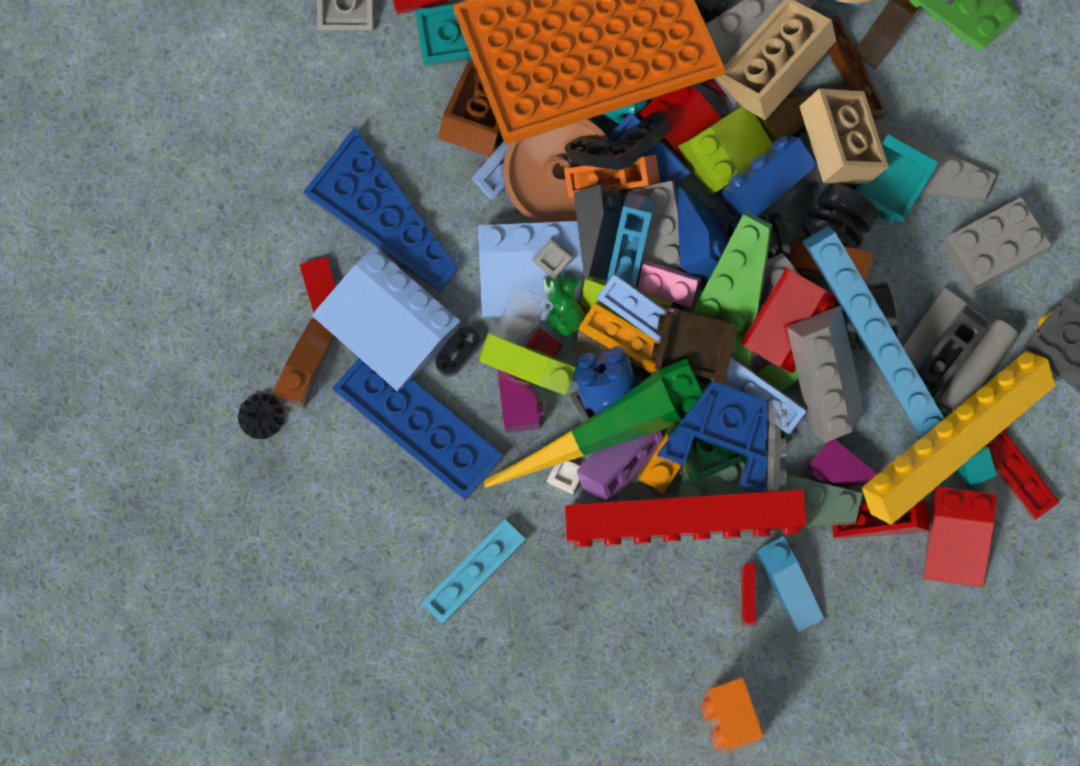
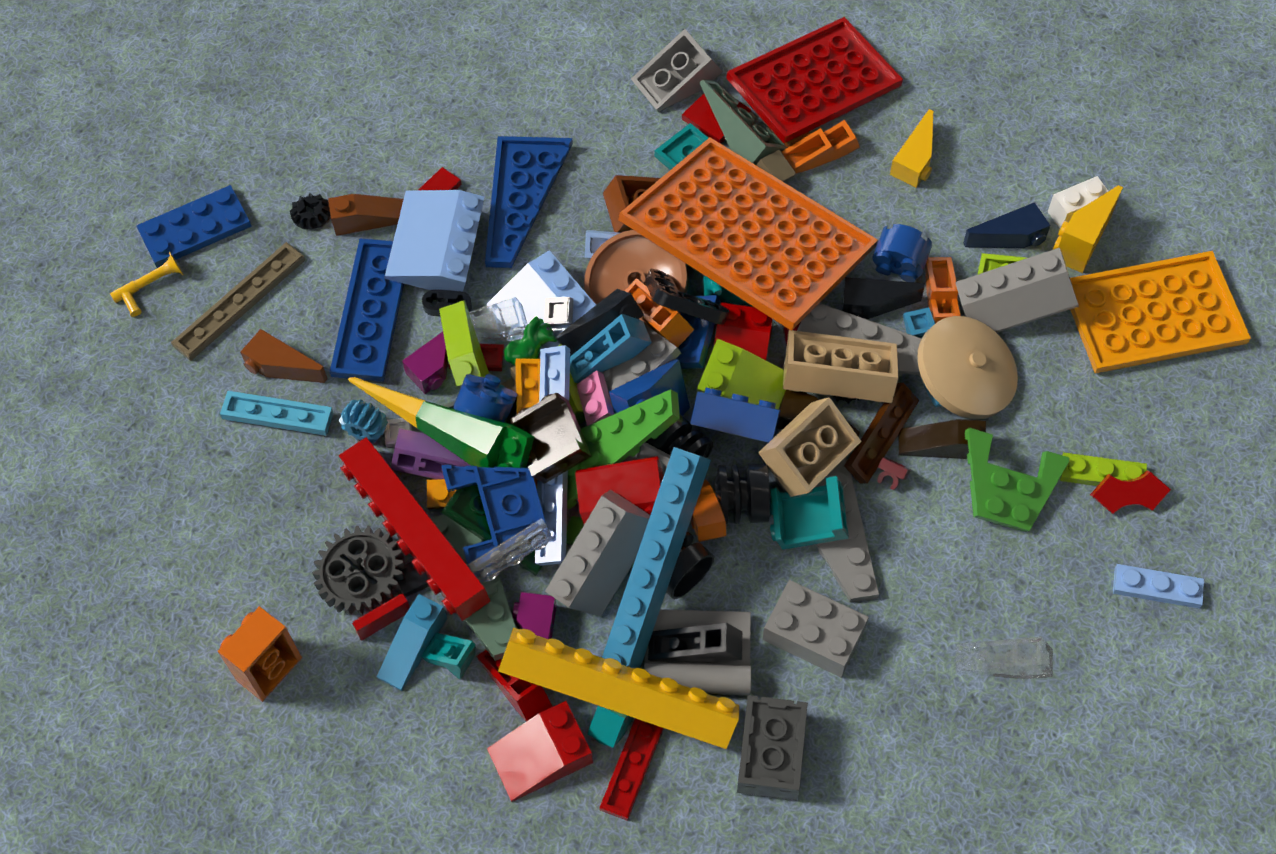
camera: 55 degrees right, 15 degrees down
none -> yellow piece [110,252,184,317]
none -> blue plate [136,185,252,268]
none -> dark tan tile [171,242,305,361]
none -> dark orange slope [240,329,328,383]
none -> dark grey gear [312,526,406,615]
none -> dark azure gear [339,399,388,443]
none -> black tile [396,562,429,598]
none -> teal slope [421,633,476,679]
none -> dark red tile [877,457,911,490]

